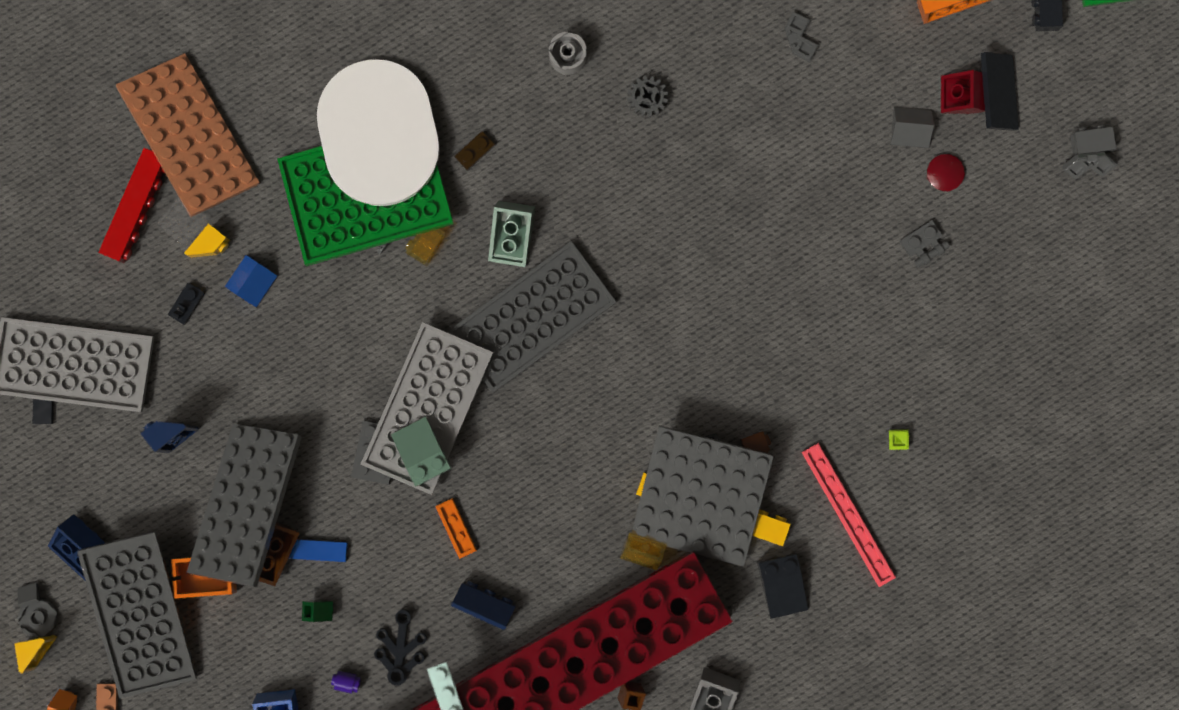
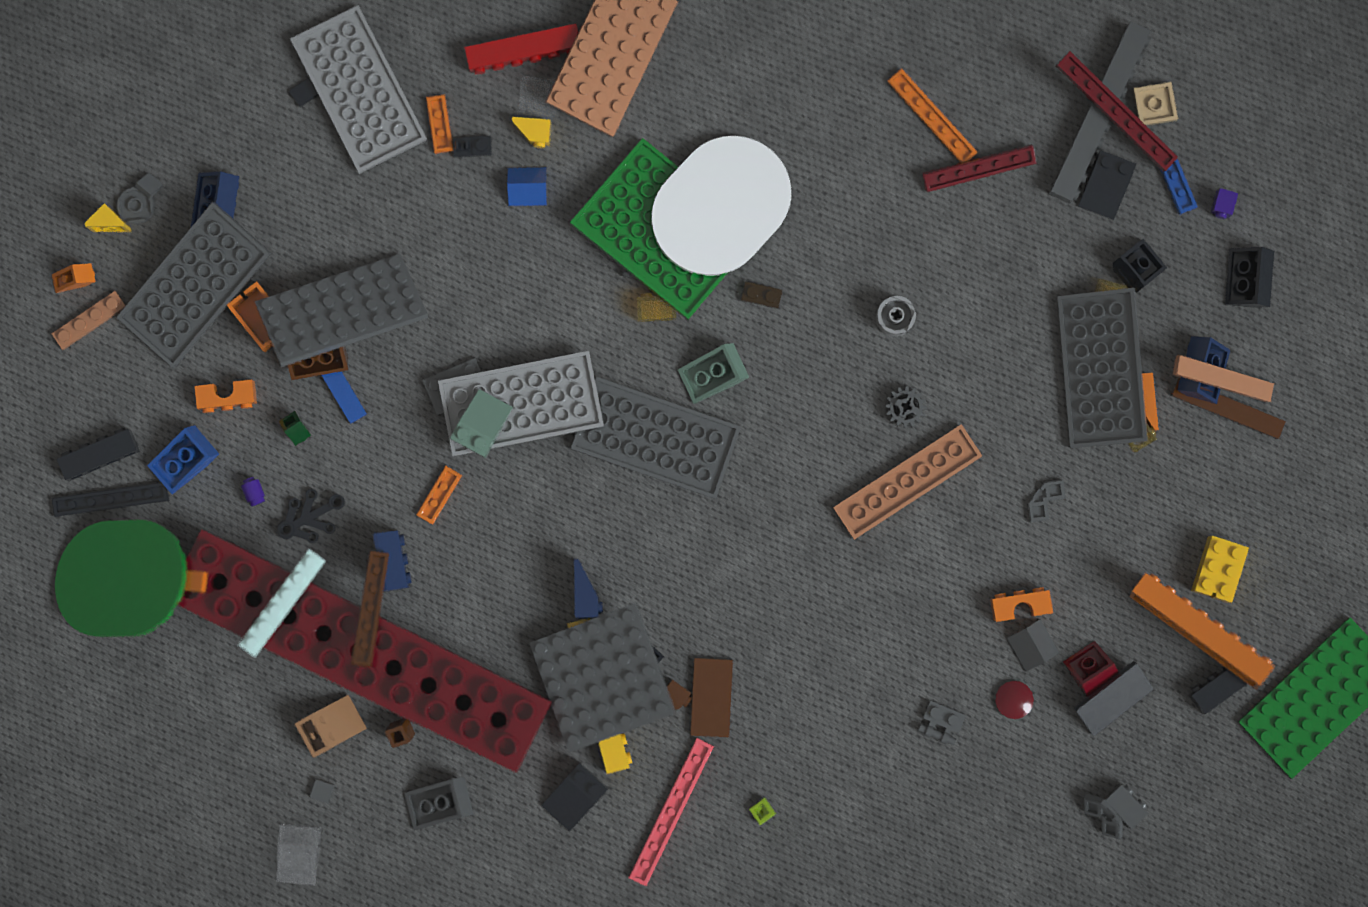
camera: 50 degrees right, 0 degrees up
dark blue slope [140,421,199,453] -> none
clear yellow brick [620,533,666,570] -> none
none -> orange arch [195,379,257,413]
none -> reddish brown tile [351,551,389,668]
none -> orange tile [426,94,453,154]
none -> dark blue slope [574,559,603,618]
none -> reddish brown tile [691,658,733,737]
none -> nougat plate [833,424,982,540]
none -> orange arch [990,587,1053,622]

